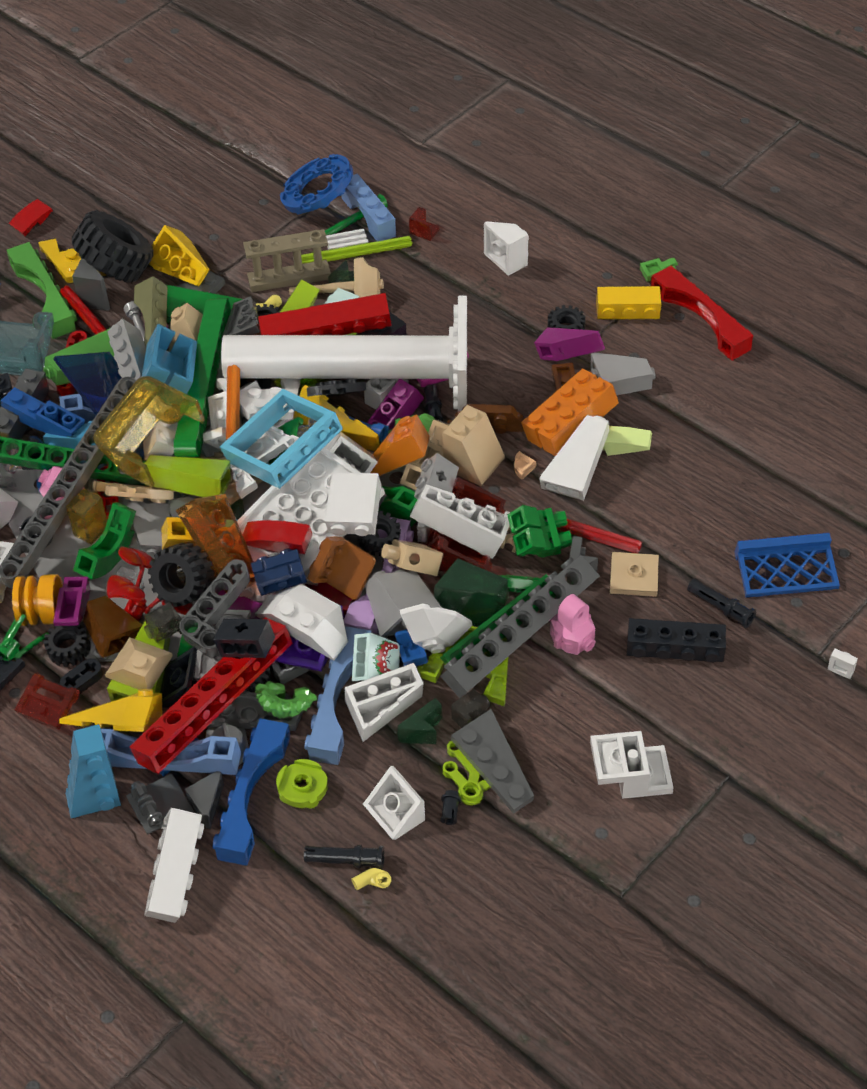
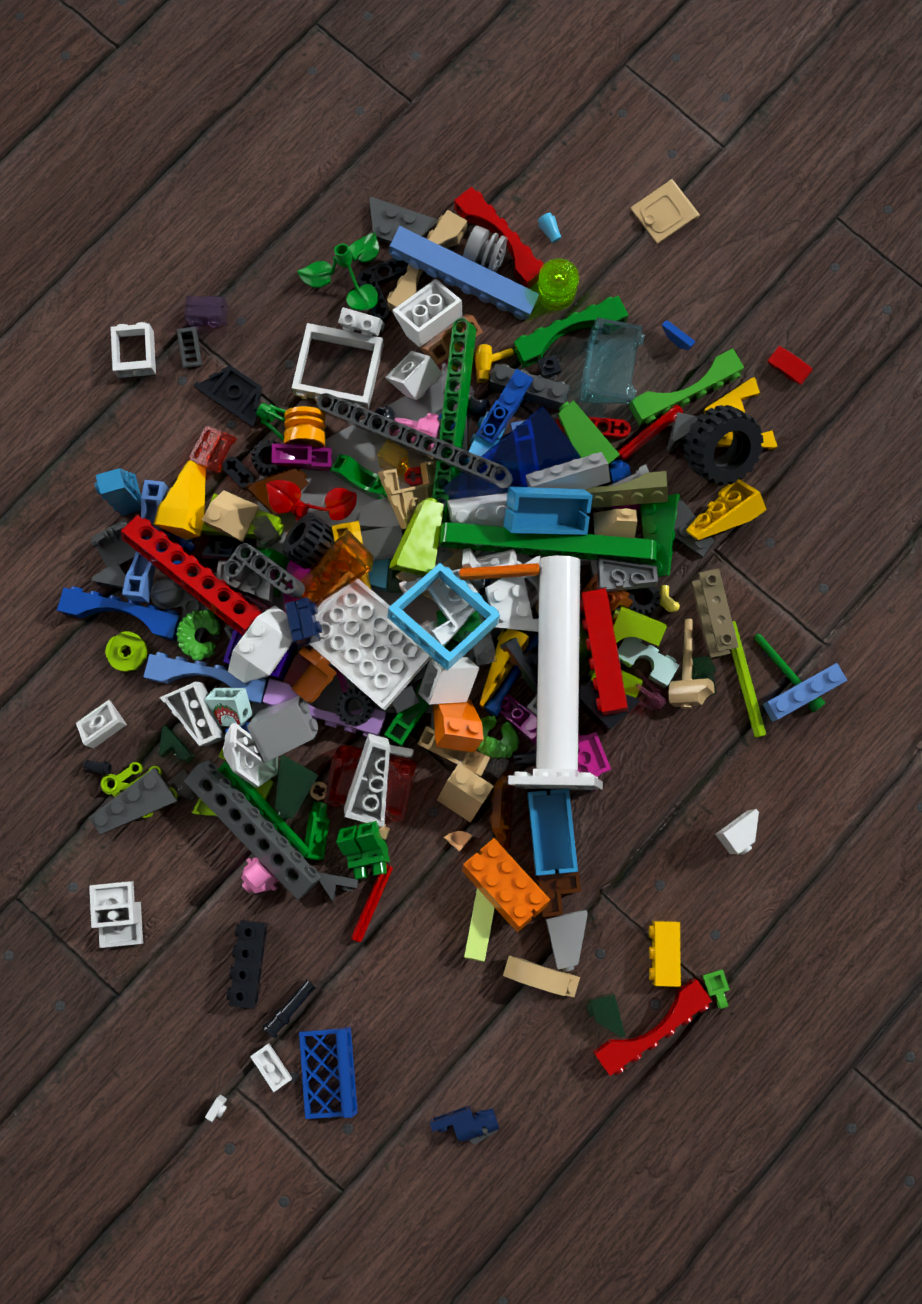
camera: 90 degrees right, 30 degrees up
clear yellow windscreen [93,376,205,487] -> none
white wedge [144,808,204,923] -> none
black brick [213,619,275,658] -> none
red slope [240,520,313,555] -> none
blue plate [280,154,353,215] -> none
black pin [304,845,385,869] -> none
white brick [325,472,381,536] -> none
white tile [326,229,368,250] -> none
light yellow arm [351,868,391,890] -> none
tan torso [381,539,443,576] -> none
clear red panel [409,207,439,241] -> none
light grey brick [414,453,459,499] -> none
magenta slope [534,327,605,361] -> none
white slope [539,415,609,501] -> none
black tyre [548,305,586,330] -> none
tan plate [610,552,659,597] -> none
none -> white plate [250,1043,292,1092]
none -> dark blue plate [430,1105,499,1144]
none -> tan arch [503,955,580,997]
none -> dark azure piece [527,788,578,876]
none -> clear green slope [586,992,626,1037]

